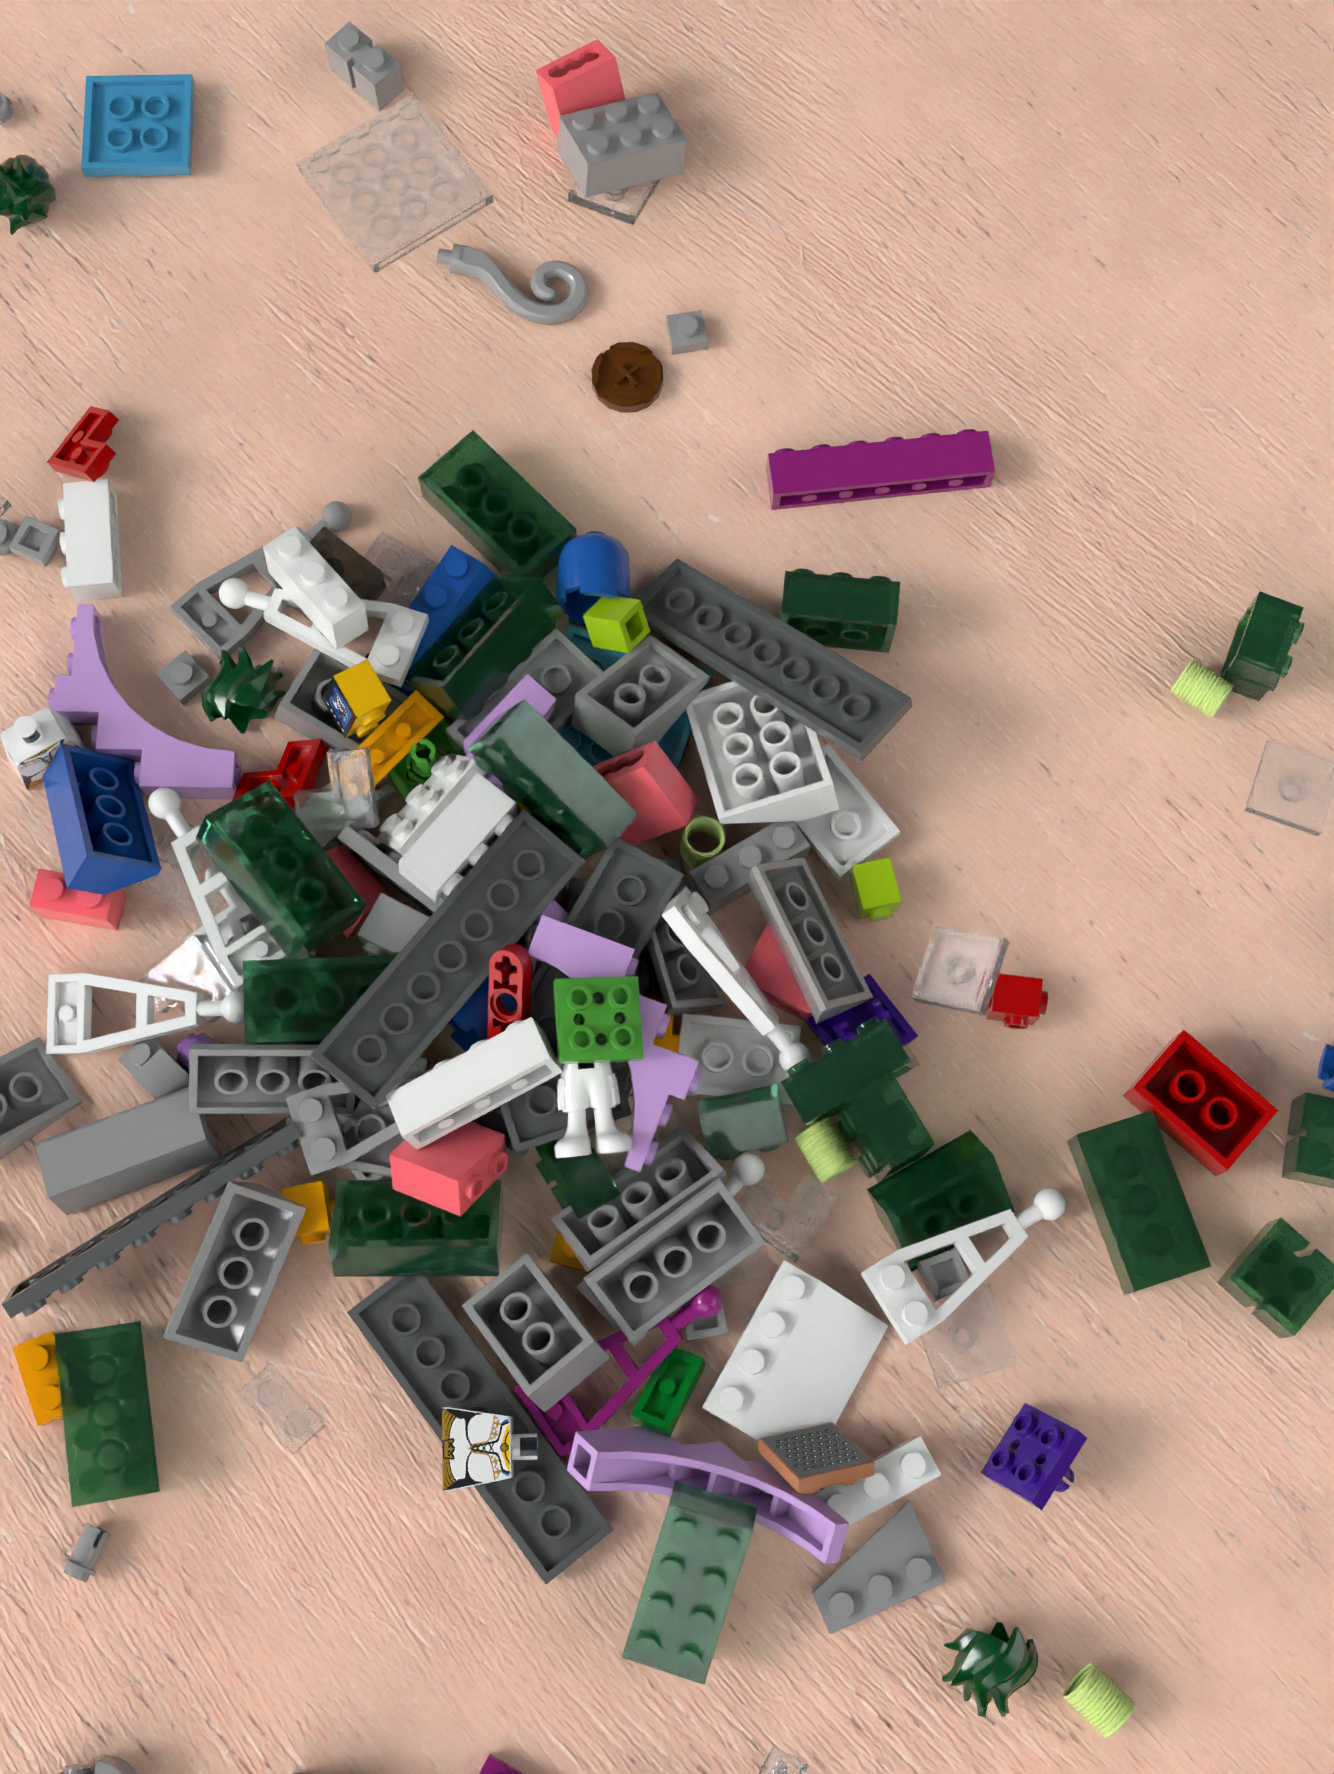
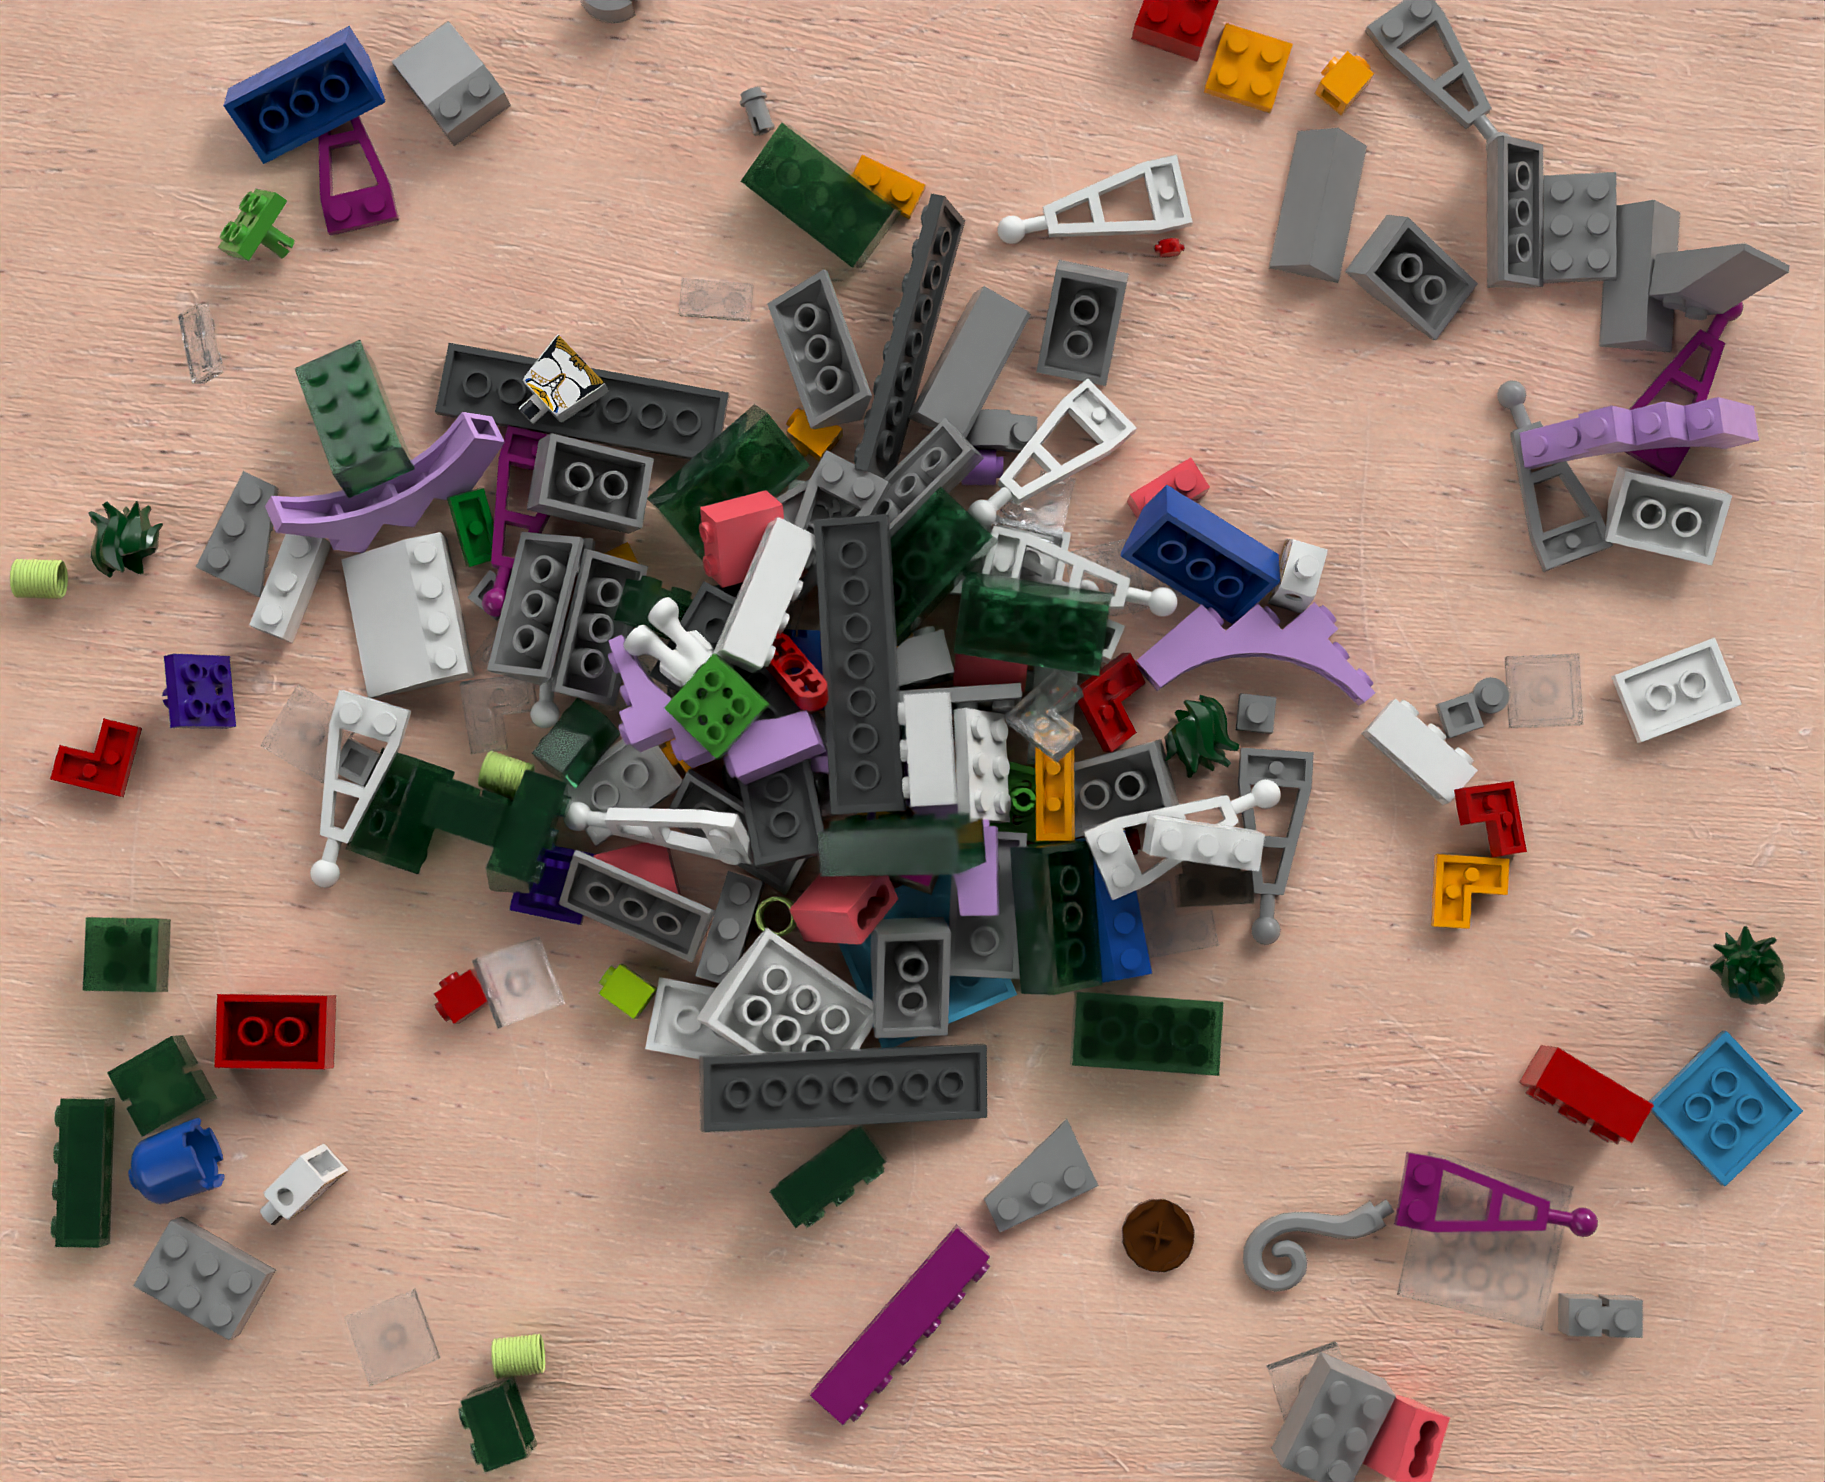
camera: 140 degrees right, 10 degrees up
yellow brick [322,659,391,738] -> none
blue cylinder [555,531,630,627] -> none
lime brick [583,596,650,653] -> none
light grey plate [666,310,708,355] -> none
tile [758,1422,874,1494] -> none
clear green brick [1067,1110,1211,1295] -> none
none -> red plate [50,718,142,798]
none -> white torso [260,1144,348,1225]
none -> light grey wing [984,1119,1098,1232]
none -> magenta plate [1394,1152,1598,1237]
none -> light orange plate [1431,854,1509,929]
none -> red brick [1519,1045,1654,1145]

